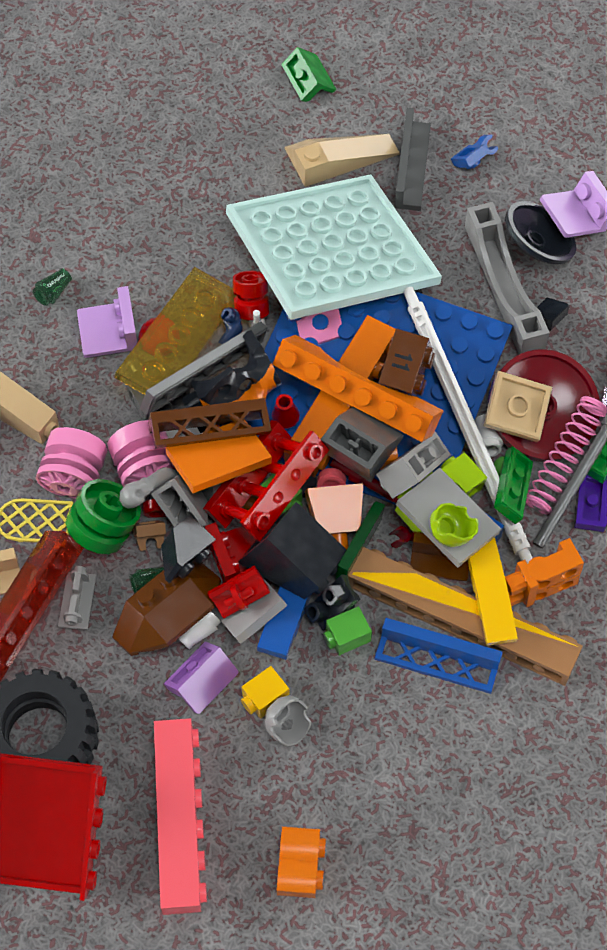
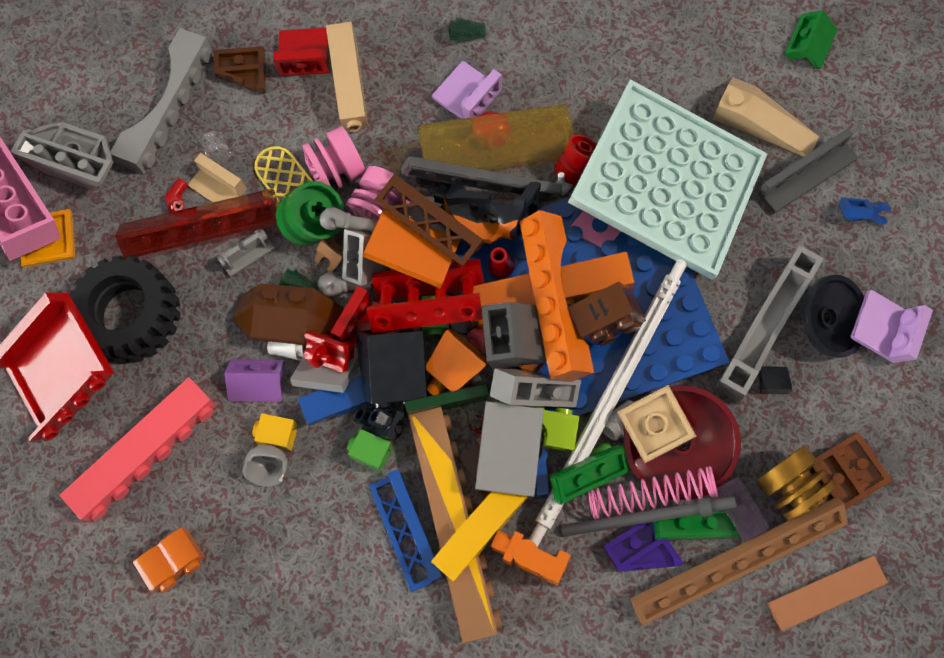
camera: 55 degrees right, 10 degrees up
slope [161,515,216,584] -> none
dark blue arm [218,307,243,344] -> none
lime hair [430,503,479,547] -> none

